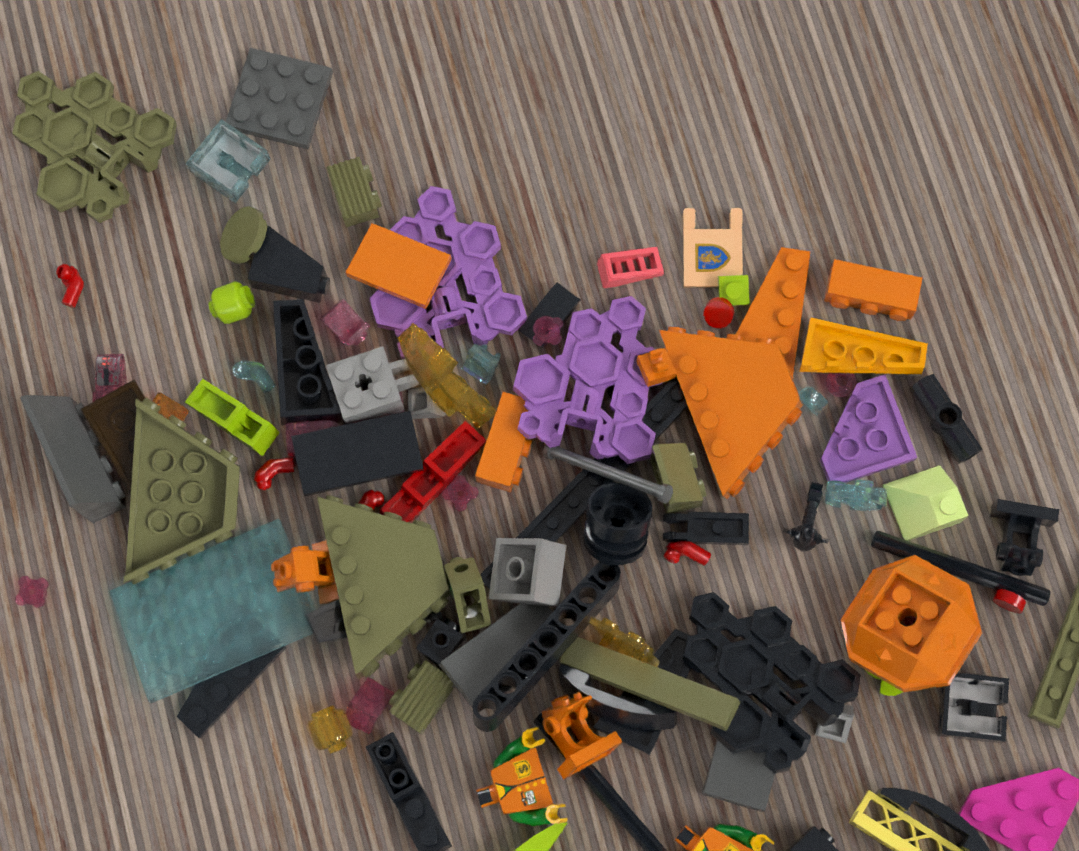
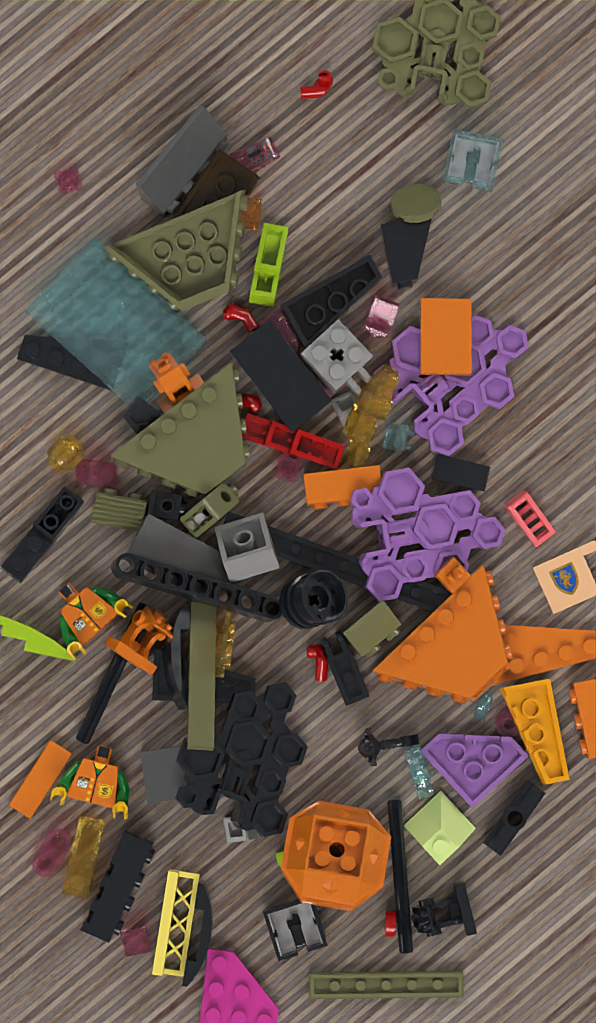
camera: 65 degrees right, 10 degrees up
lime head [208,281,255,324] -> none
dark grey plate [225,48,333,149] -> none
clear light blue arm [232,360,276,393] -> none
olive brick [326,157,382,228] -> none
clear pink plate [533,316,563,346] -> none
dark grey bar [543,444,673,503] -> none
red tile [703,297,734,329] -> none
lime plate [718,275,749,305] -> none

